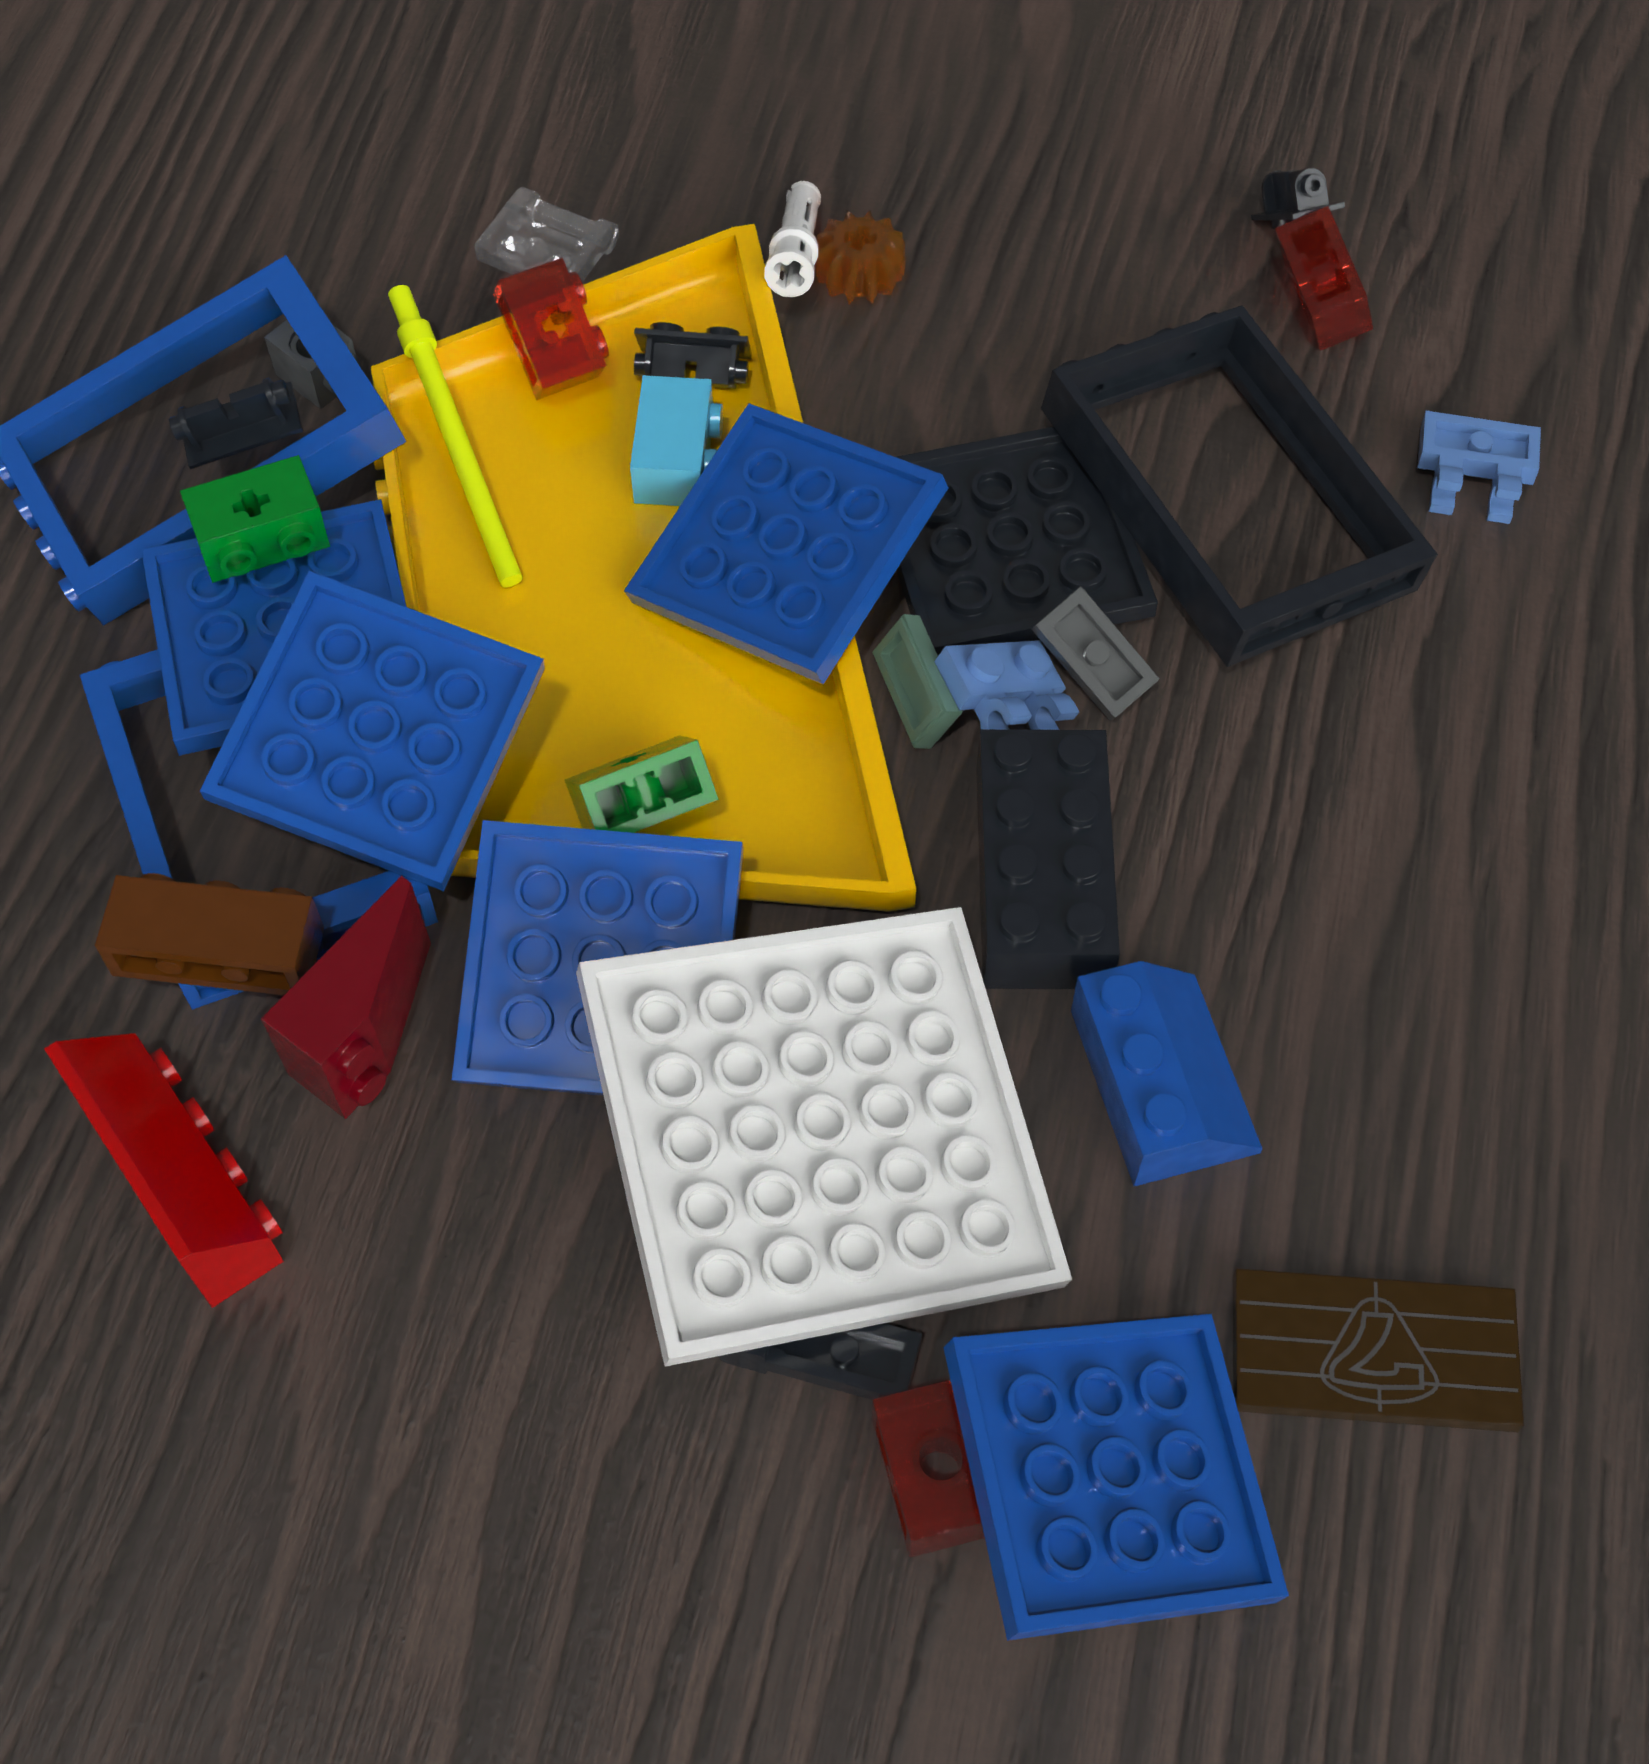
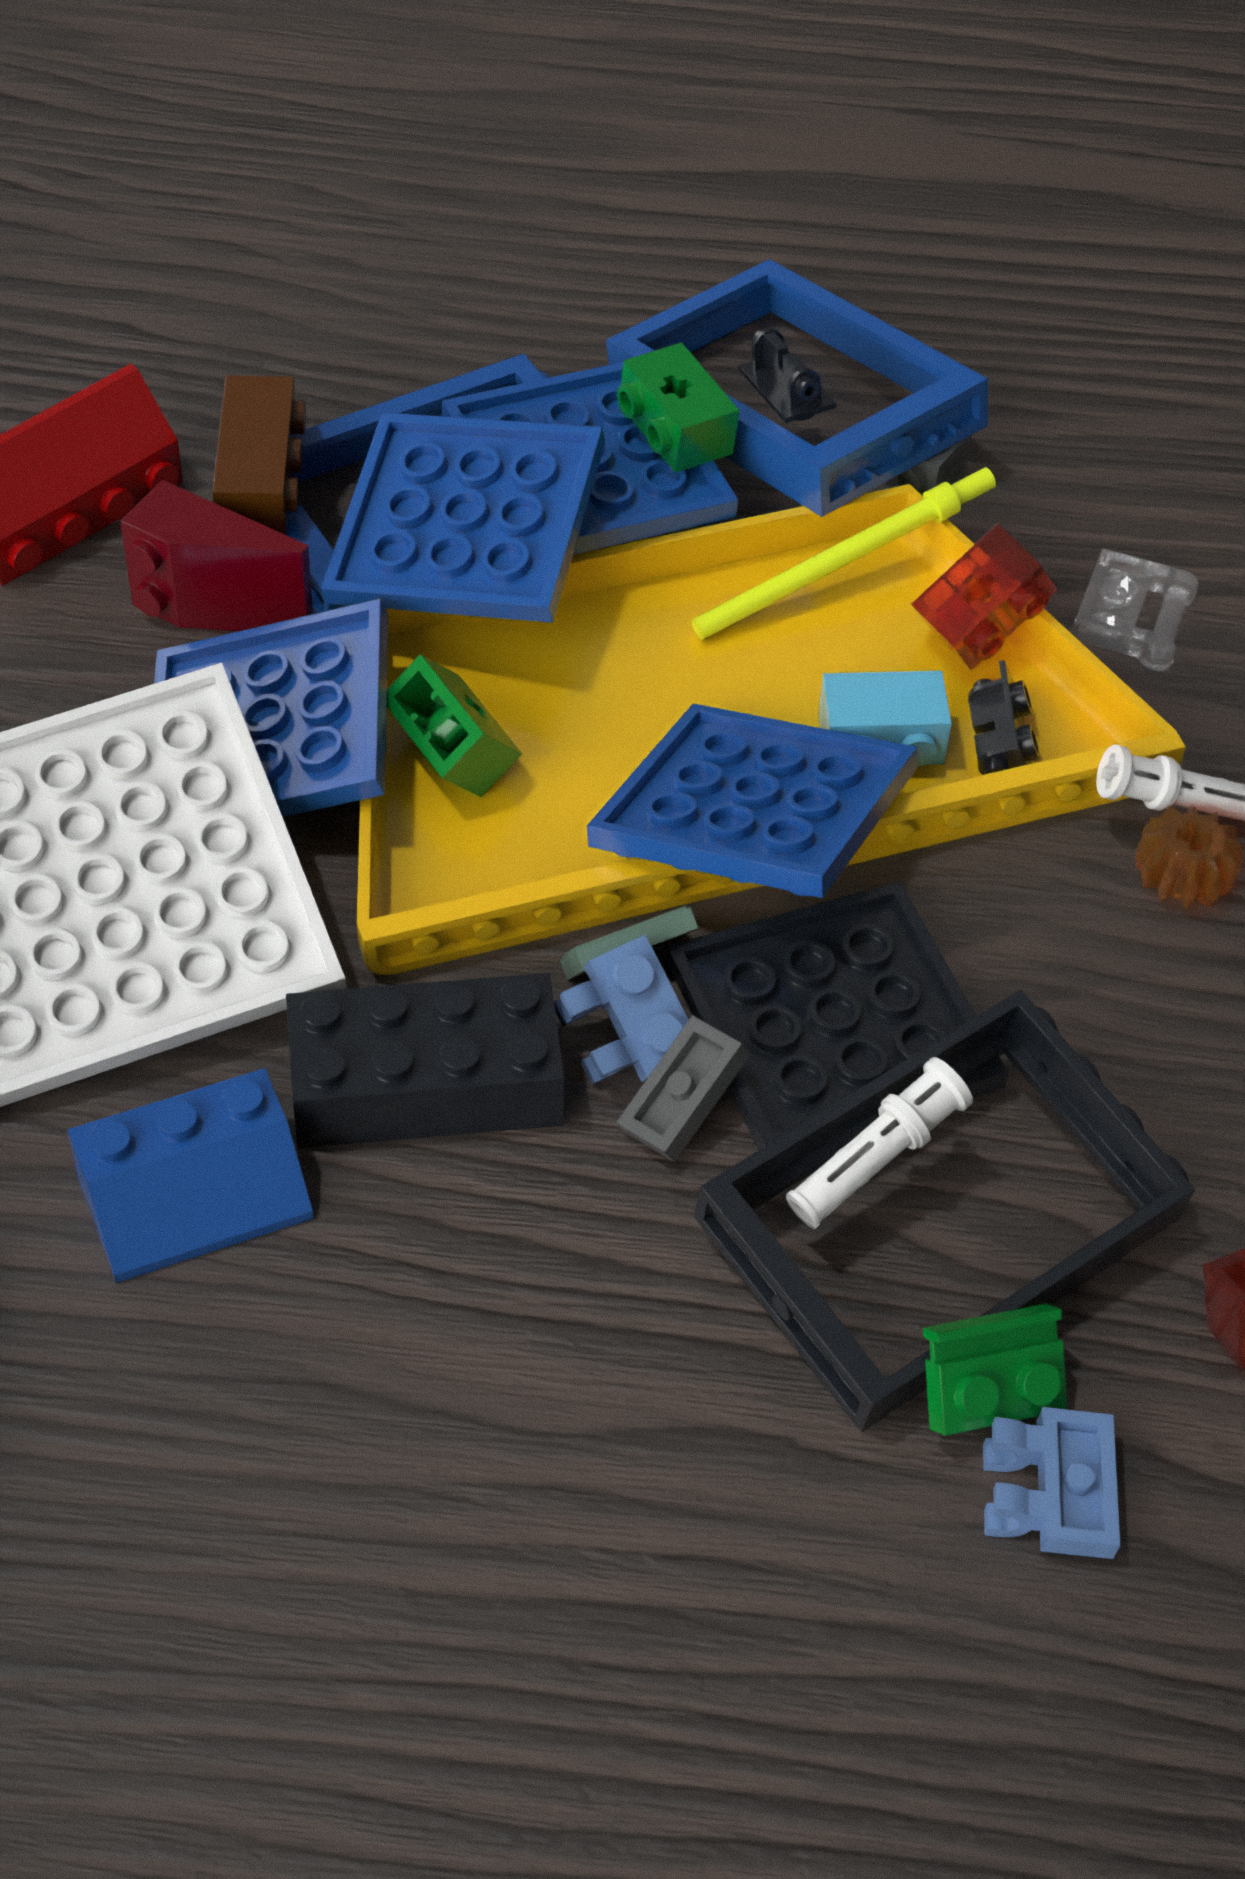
camera: 80 degrees right, 10 degrees down
none -> white pin [786,1057,973,1229]
none -> green plate [923,1304,1067,1436]

